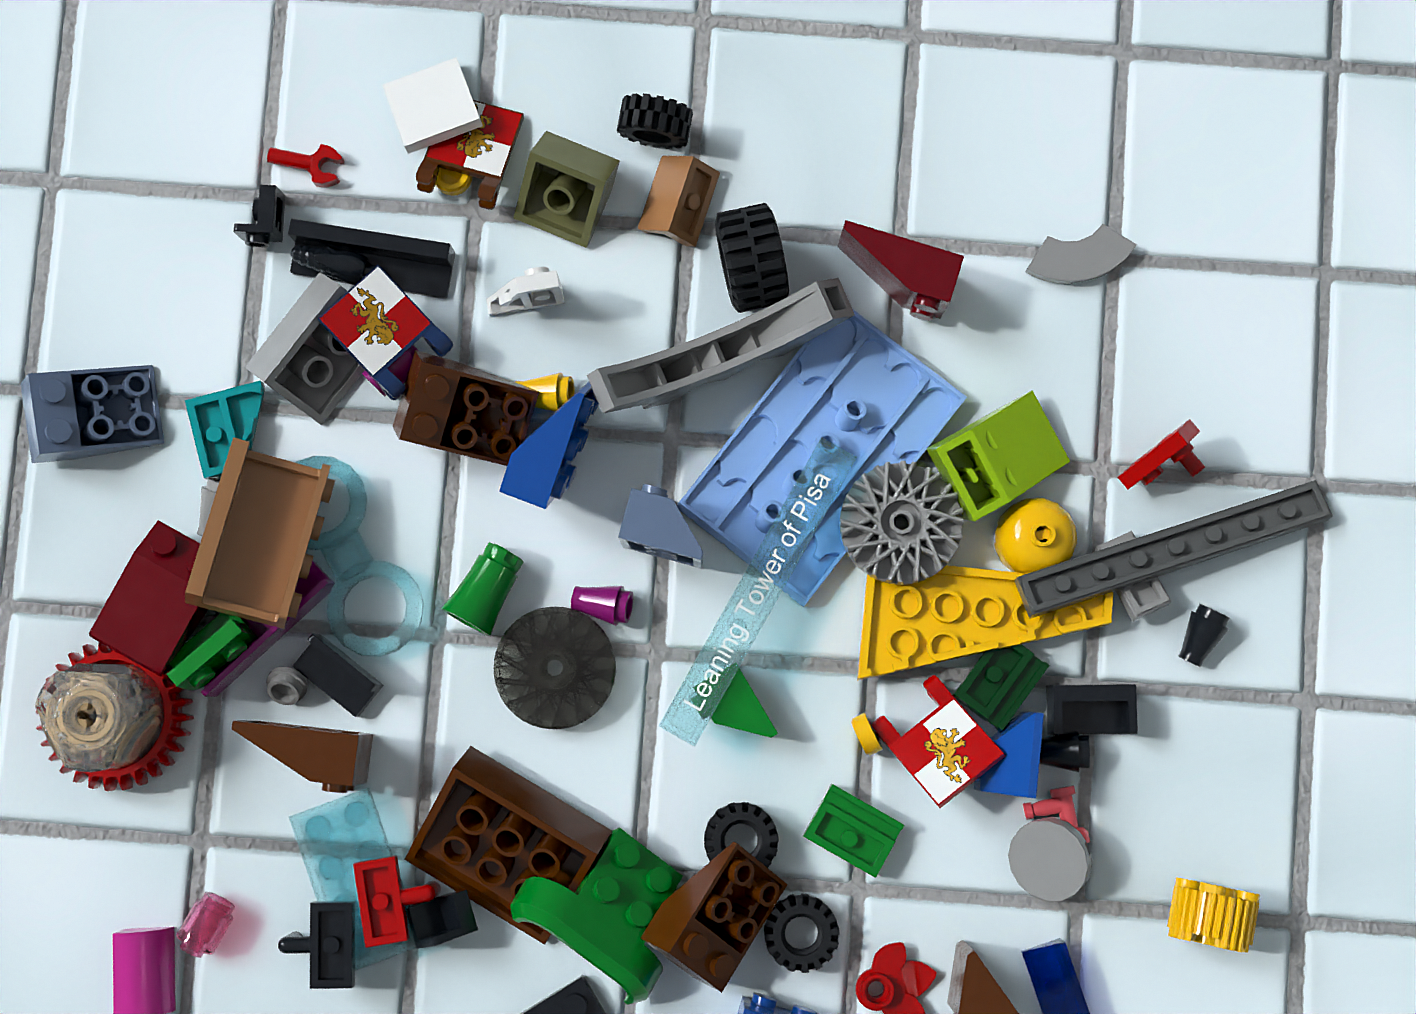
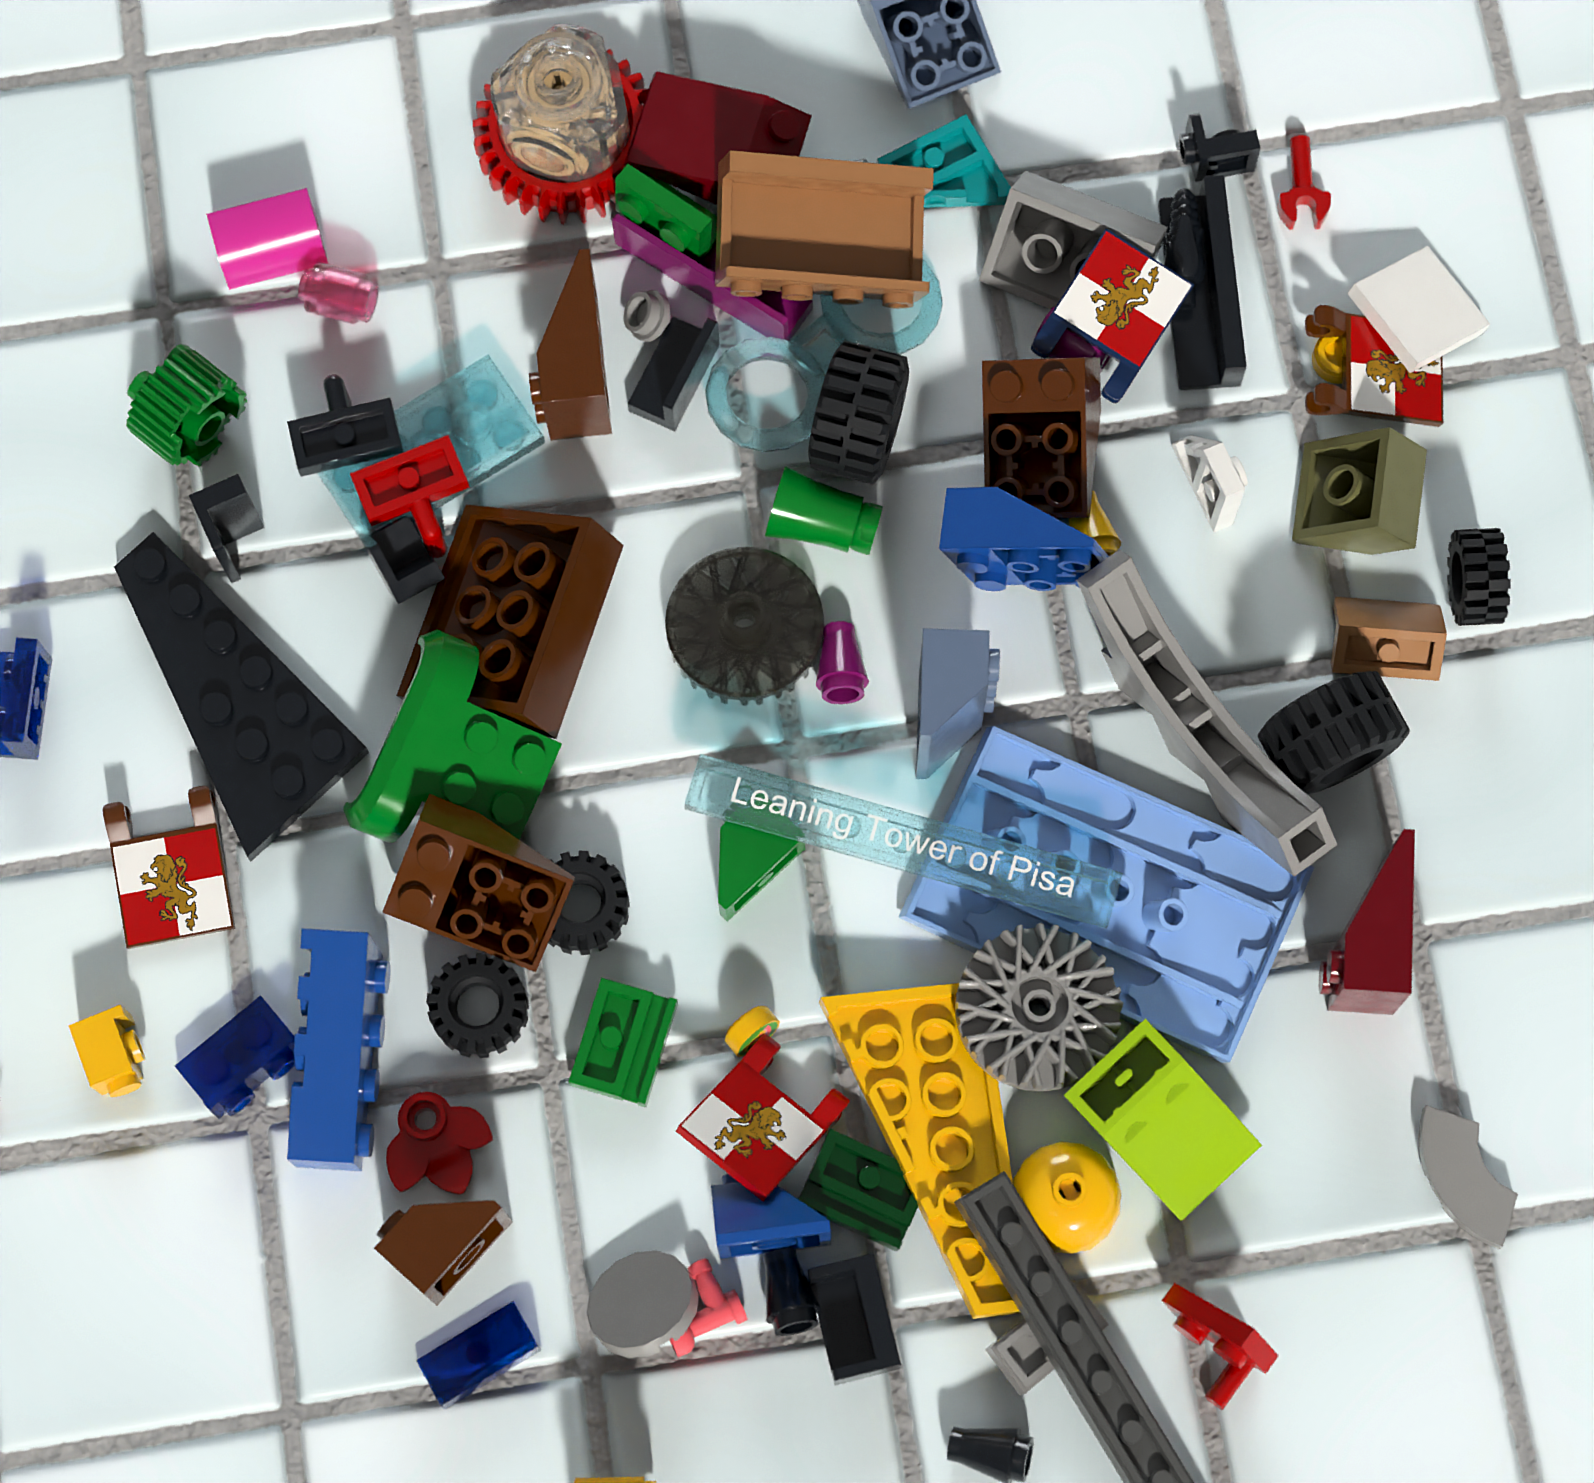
camera: 80 degrees right, 10 degrees down
none -> black tyre [808,341,909,485]

